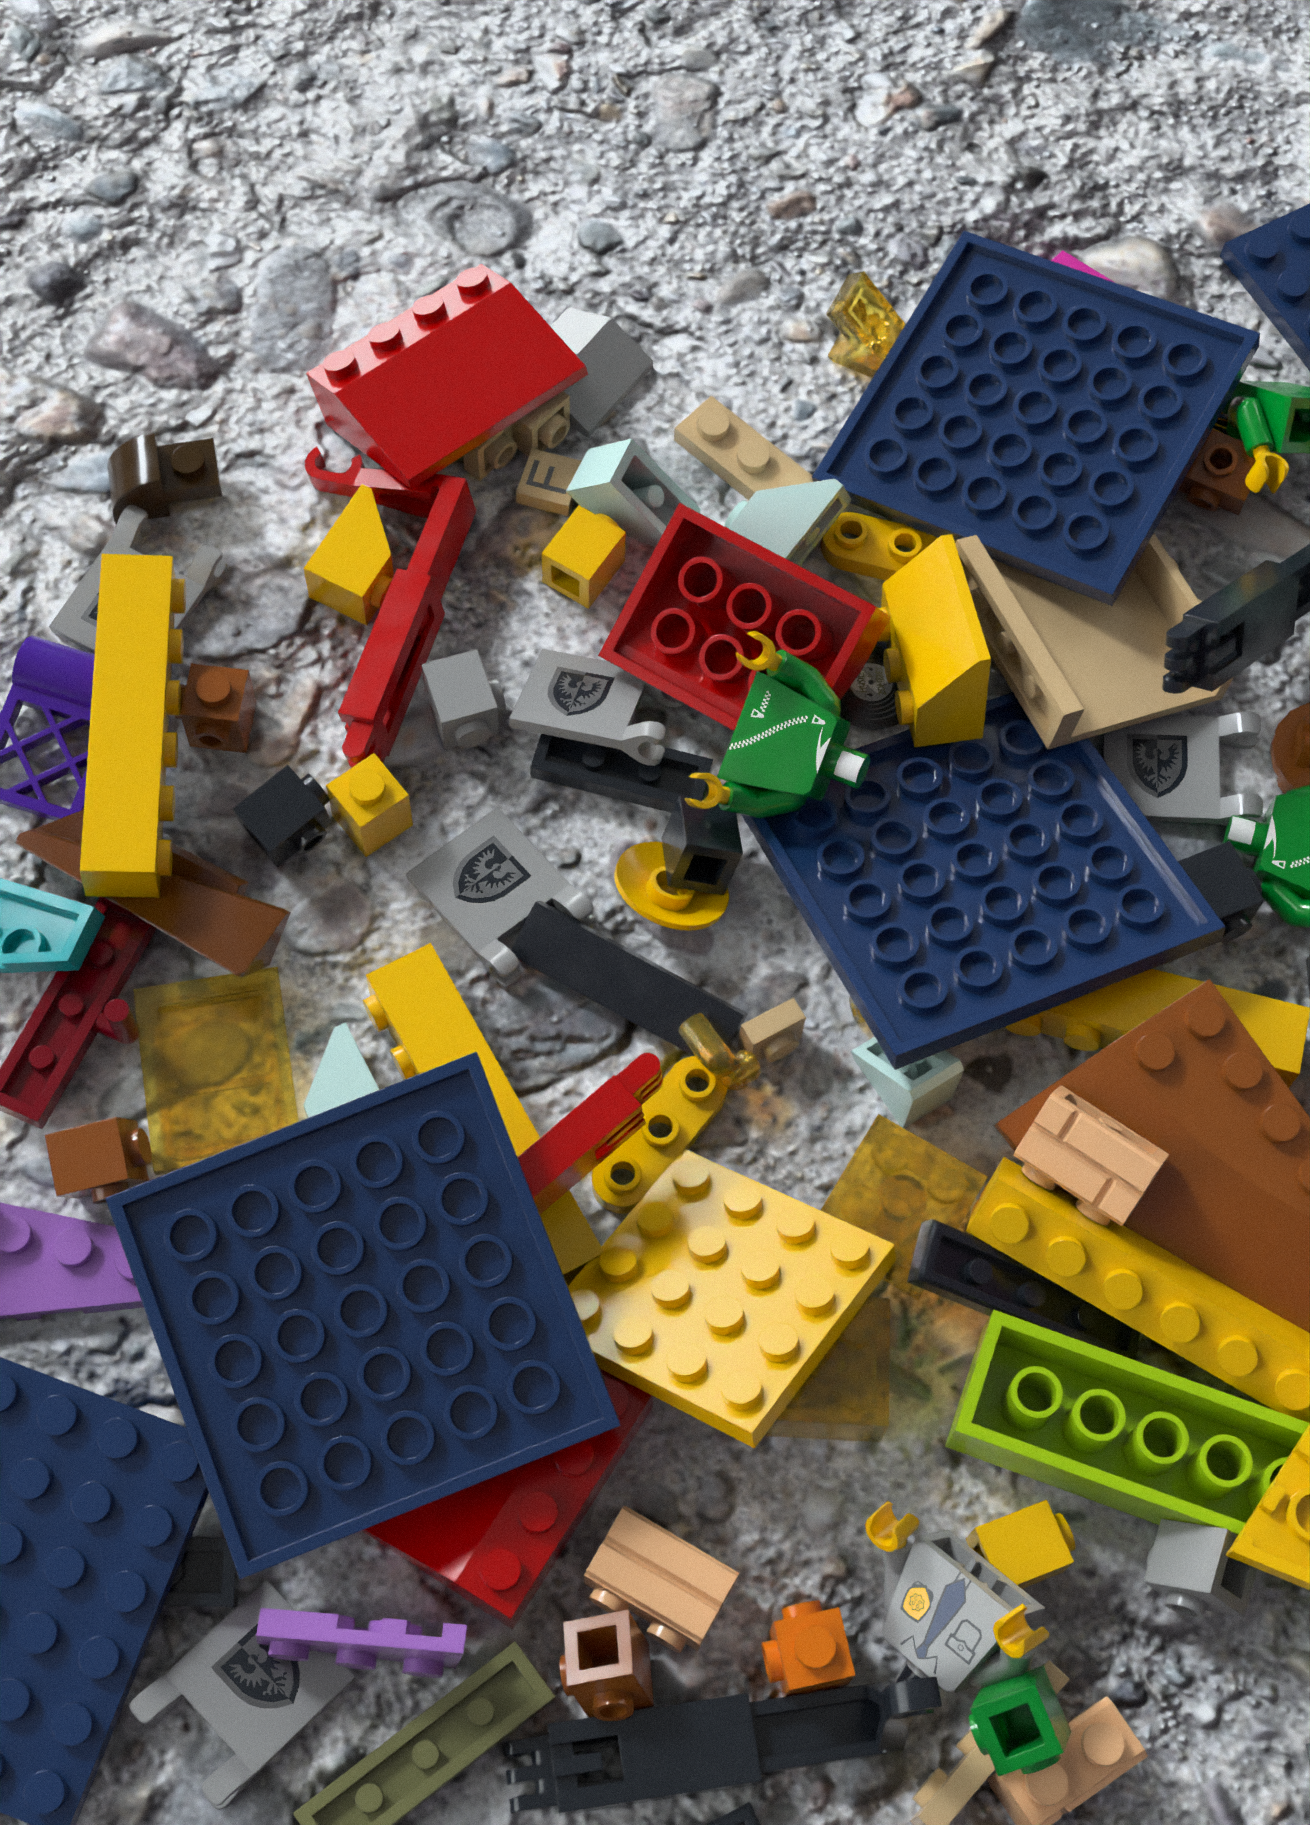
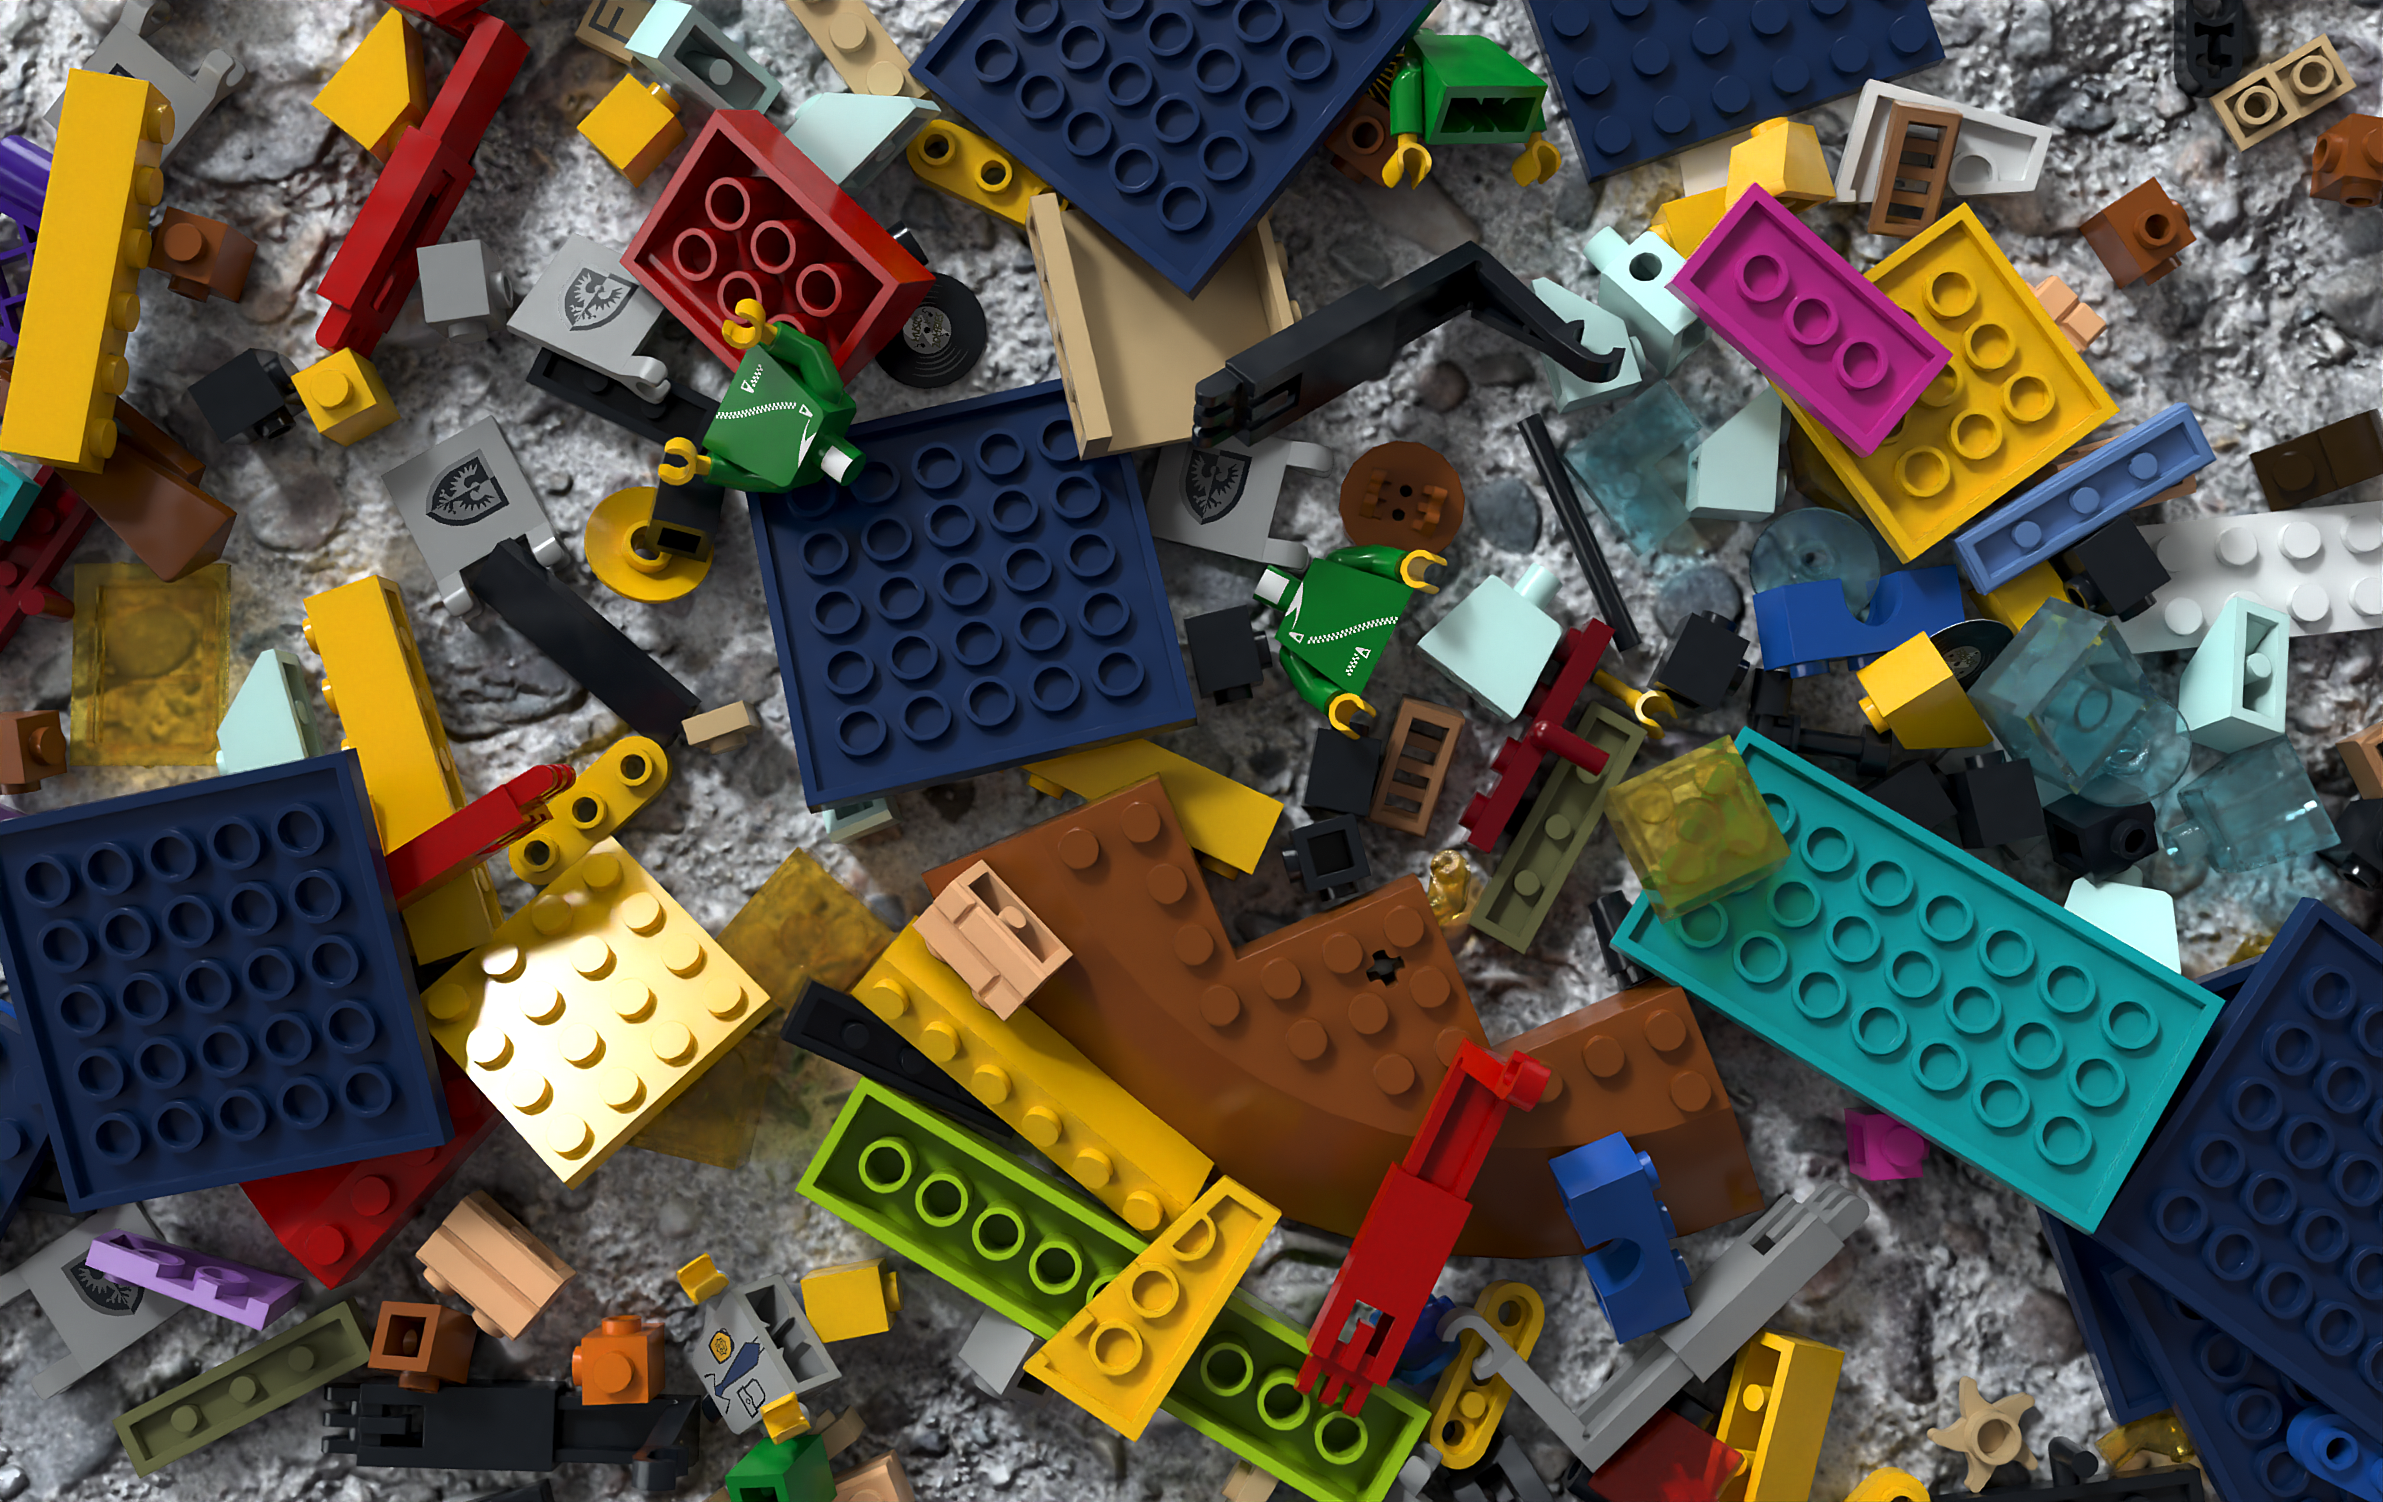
camera: 15 degrees right, 20 degrees up
clear yellow arm [678,1013,761,1091] -> none
yellow slope [878,534,991,747] -> none

